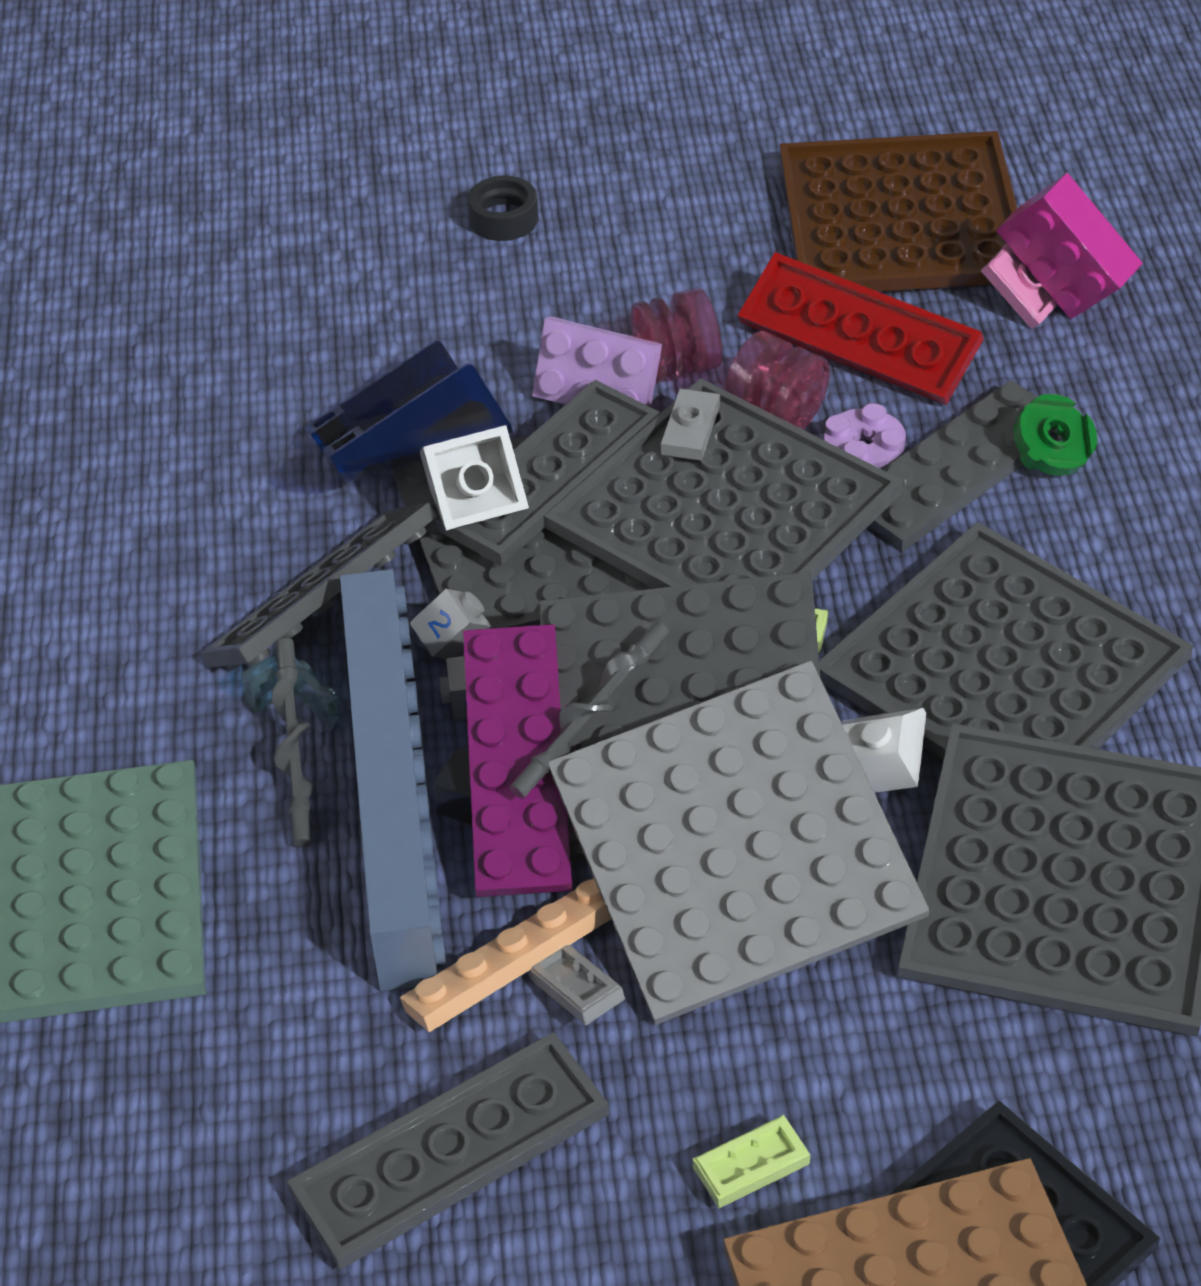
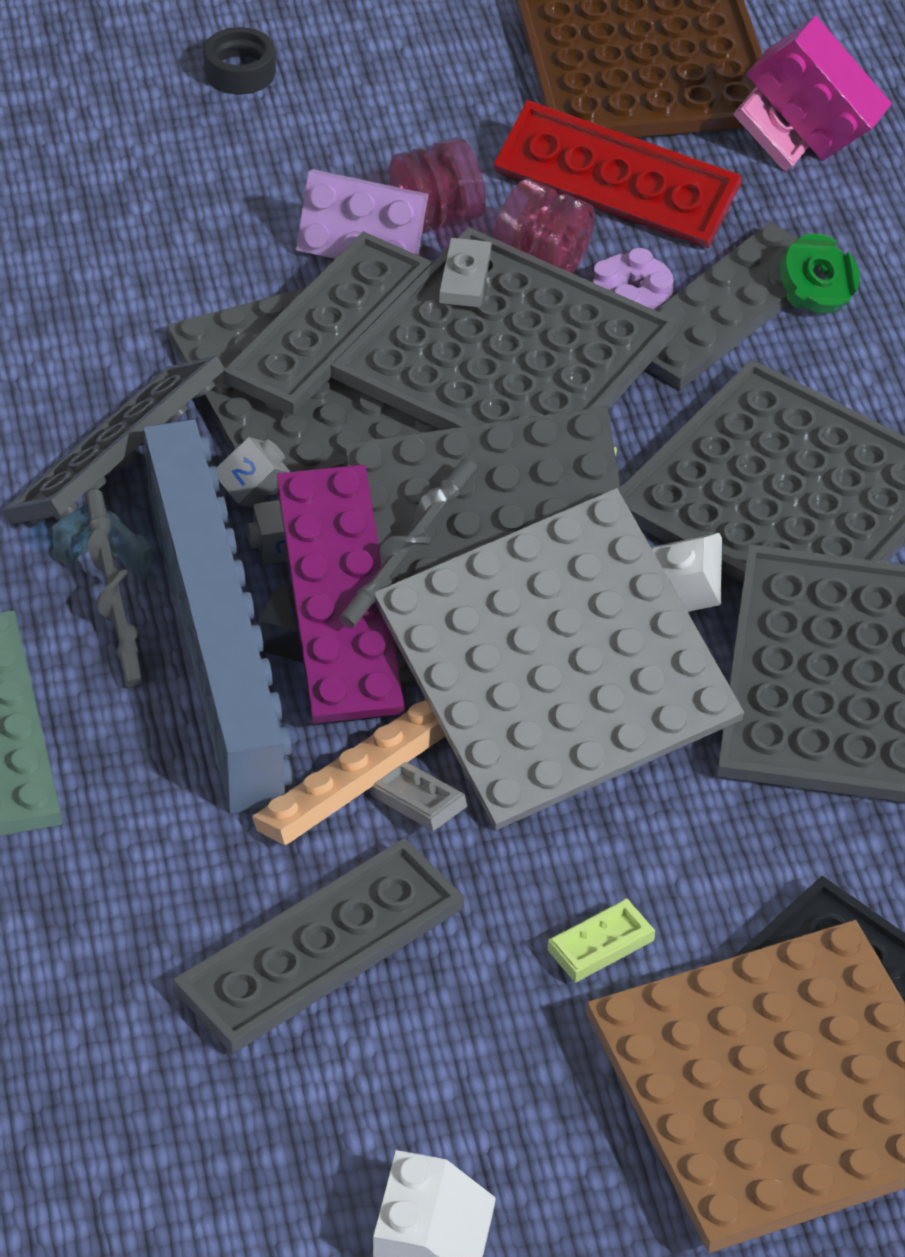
camera: 10 degrees left, 0 degrees up
windscreen [305,340,513,484] -> none
white slope [420,425,529,531] -> none

